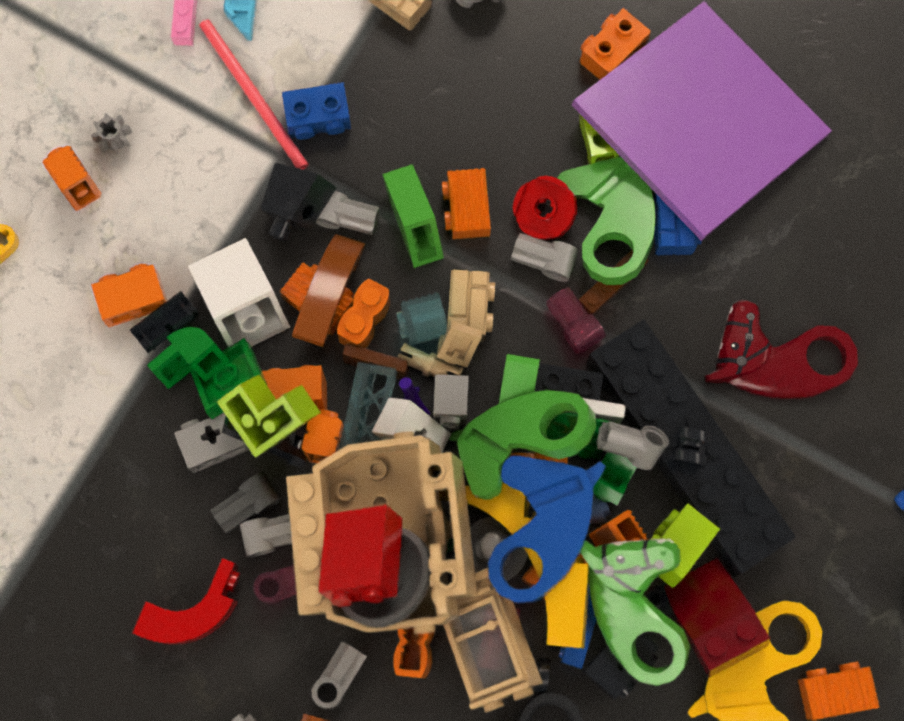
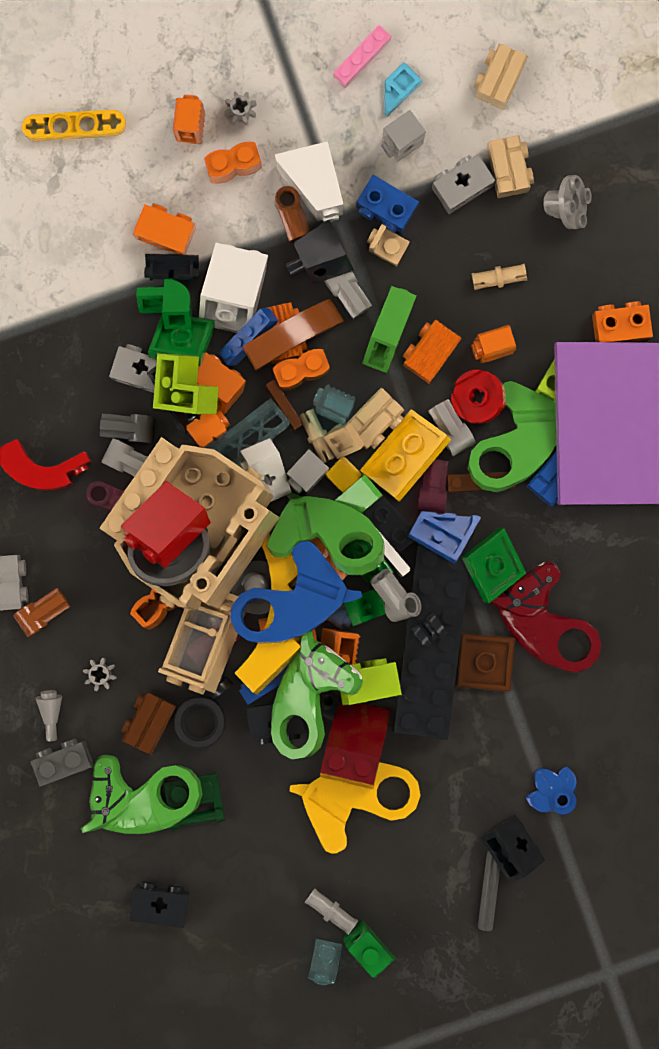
camera: 40 degrees right, 10 degrees up
coral piece [199,19,309,170] -> none
light grey piece [312,642,367,710] -> none
dark purple bar [399,377,431,416] -> none
orange brick [798,661,880,720] -> none
none -> orange brick [204,142,262,184]
none -> blue piece [219,308,279,366]
none -> white slope [275,141,343,222]
none -> dark orange piece [275,186,310,242]
none -> yellow slope [325,457,362,493]
none -> yellow plate [360,409,451,502]
none -> tan bracket [367,224,410,266]
none -> light grey brick [381,110,426,162]
none -> wing [407,511,481,564]
none -> light grey brick [432,154,495,214]
none -> reddish brown tile [456,633,515,692]
none -> green tile [461,528,526,603]
none -> orange brick [471,325,516,364]
none -> tan pin [472,264,527,290]

